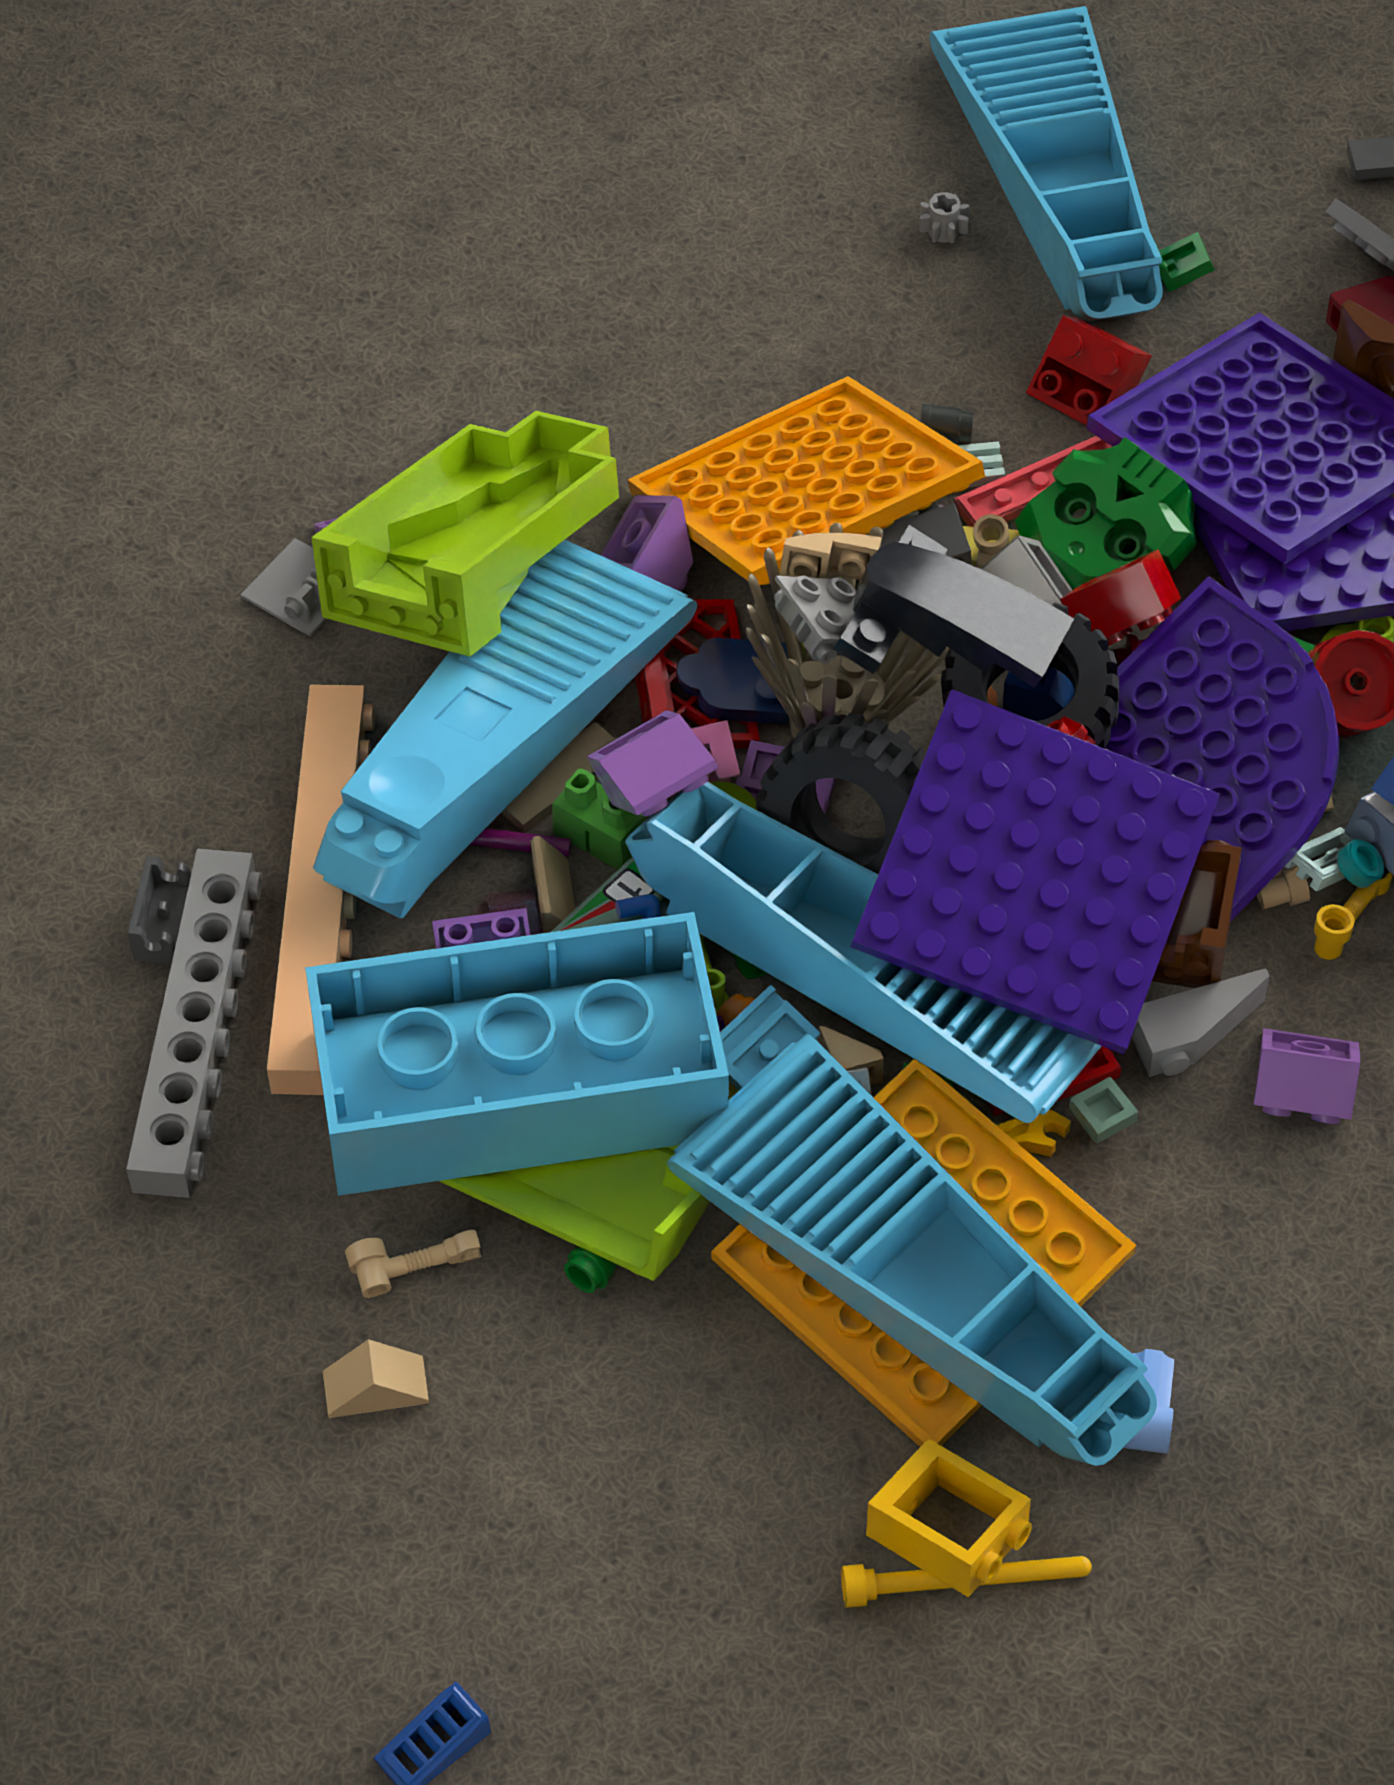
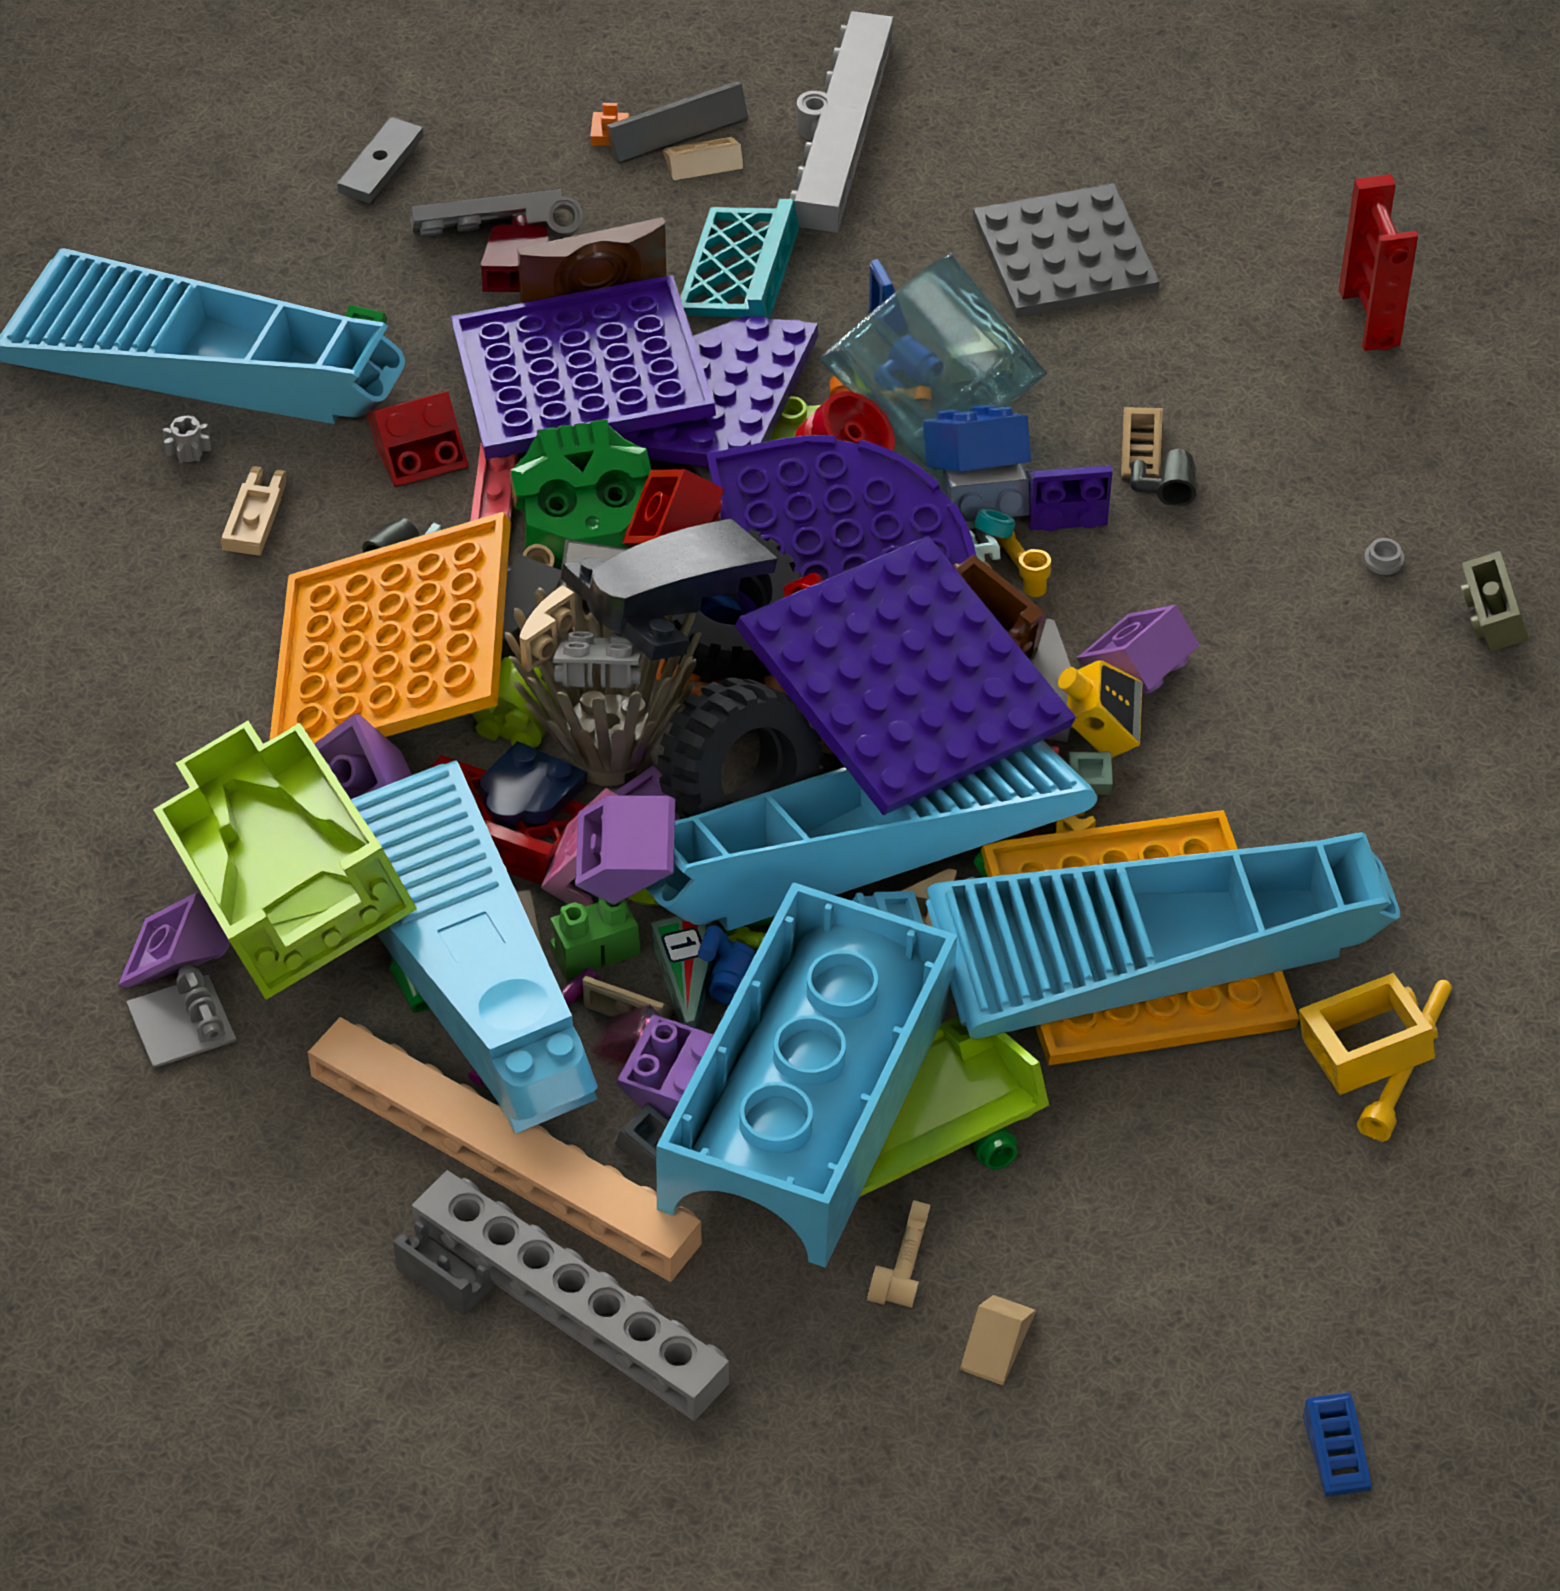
camera: 60 degrees left, 5 degrees down
none -> tan hinge [221,466,287,556]
none -> yellow torso [1058,661,1143,758]

